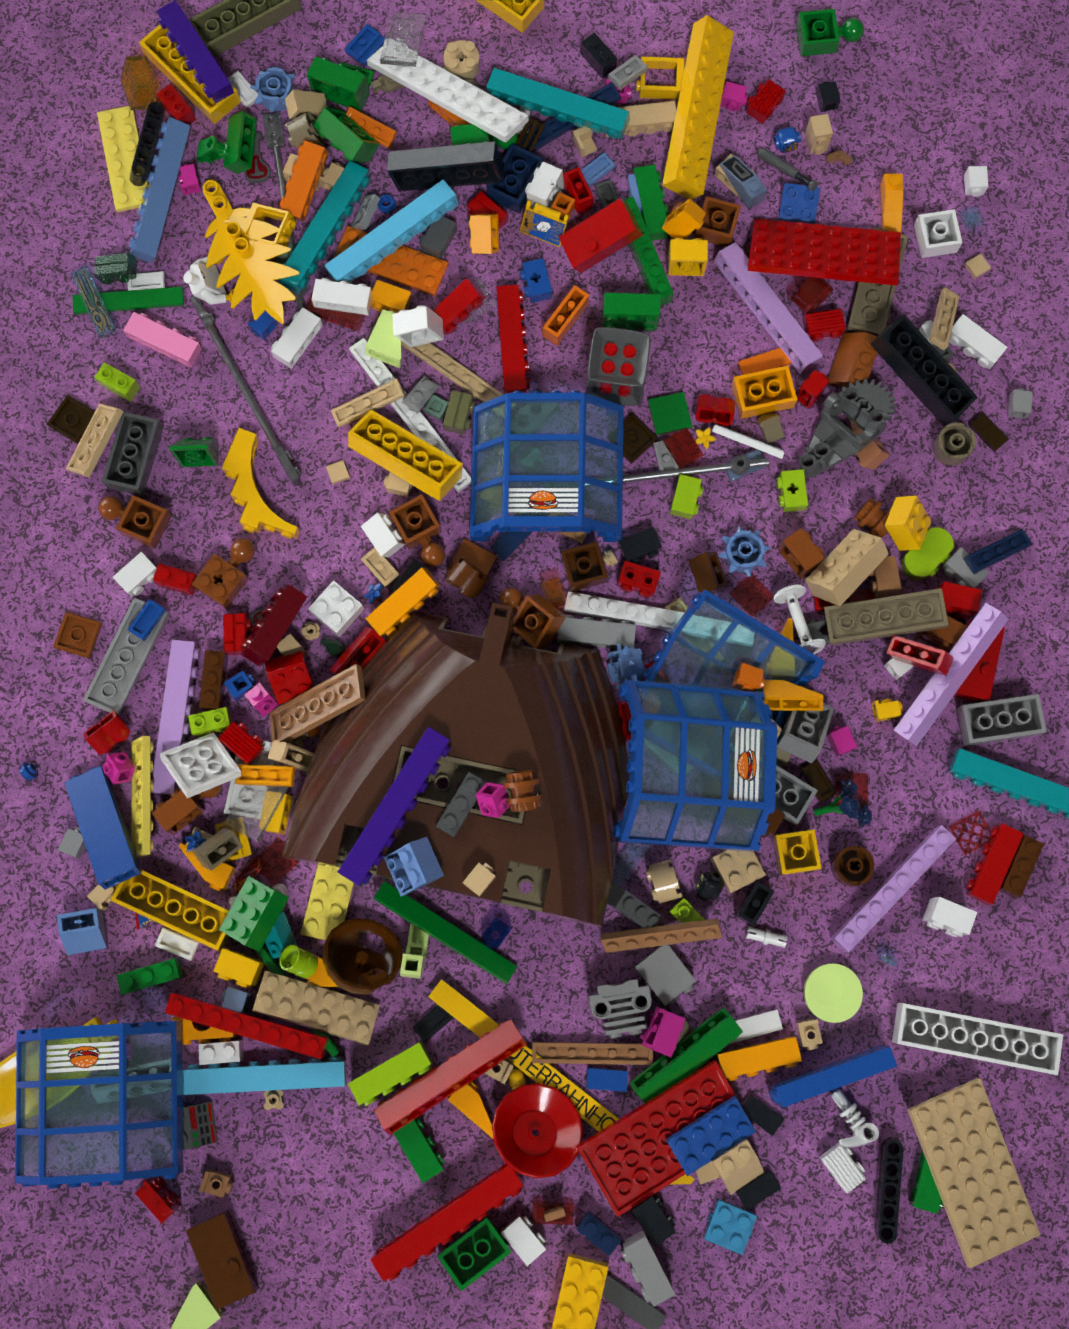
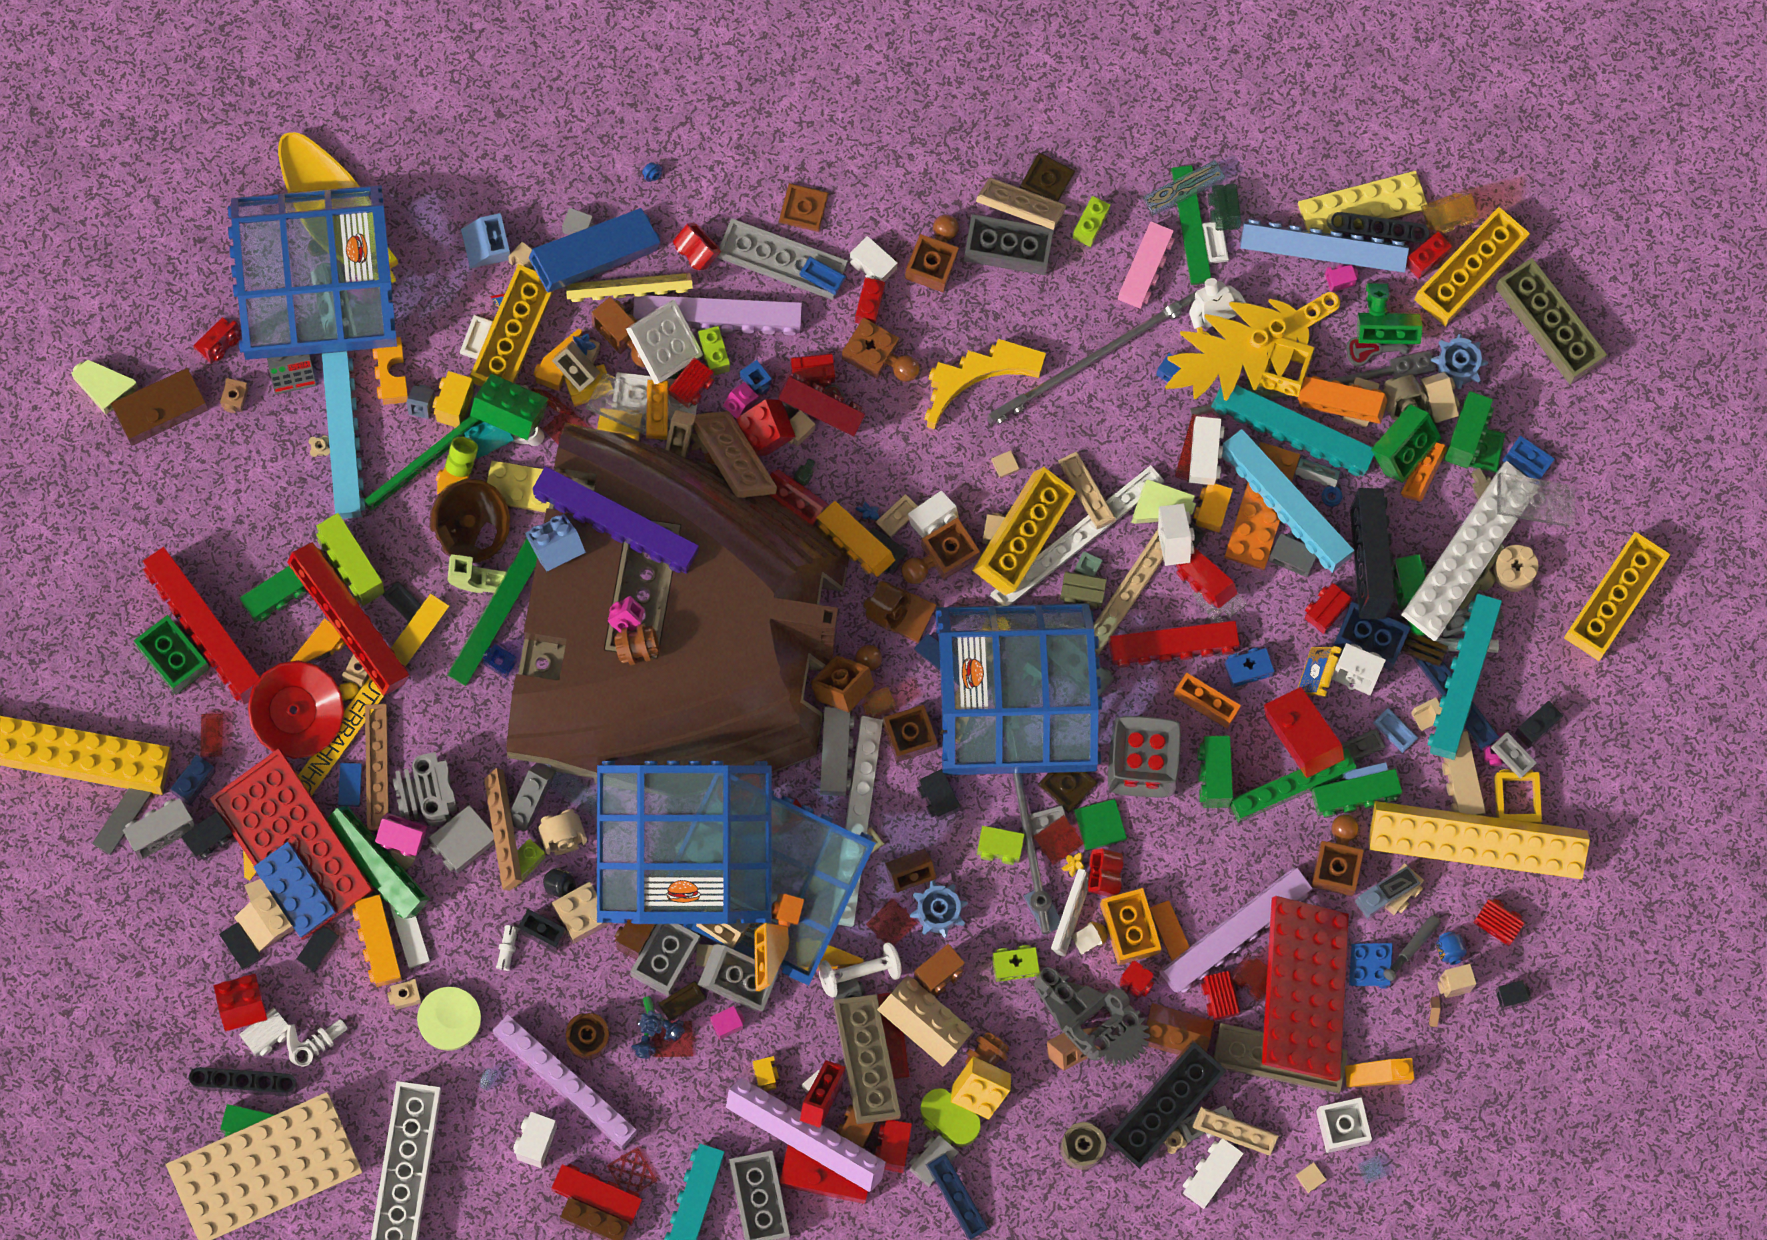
camera: 80 degrees right, 5 degrees down
dark pink brick [103,752,136,785] -> none
green brick [116,958,184,995] -> none
dark purple brick [157,0,234,104] -> none
red brick [165,993,329,1059] -> none
green slope [169,437,219,467] -> none
white brick [198,1040,244,1065] -> none
reddish brown brick [199,650,228,711] -> none
white tile [228,71,258,109] -> none
tan plate [252,971,380,1045] -> none
white brick [271,307,323,369] -> none
tan plate [301,622,320,640] -> none
white brick [308,580,364,637] -> none
tan brick [319,163,345,191] -> none
light grey plate [403,376,439,414] -> none
dark grey plate [436,772,486,838] -> none
tan brick [463,863,496,897] -> none
light orange brick [469,214,499,254] -> none
white brick [501,1214,547,1266] -> none
medium nougat tile [544,1205,566,1222] -> none
orange brick [551,192,575,223] -> none
red brick [563,167,594,214] -> none
tan plate [602,550,618,567] -> none
medium blue brick [607,642,647,689] -> none
red brick [617,561,661,598] -> none
light orange brick [662,199,706,239] -> none
yellow brick [668,238,708,276] -> none
dark azure plate [704,1198,757,1255] -> none
dark pink brick [720,81,748,111] -> none
blue brick [768,1045,897,1108] -> none
yellow brick [772,829,822,876] -> none
green brick [796,9,864,57] -> none
medium nougat brick [869,556,901,599] -> none
white brick [964,166,988,197] -> none
dark brown tile [969,412,1009,452] -> none
light grey brick [1008,388,1033,419] -> none
none -> red brick [213,973,268,1032]

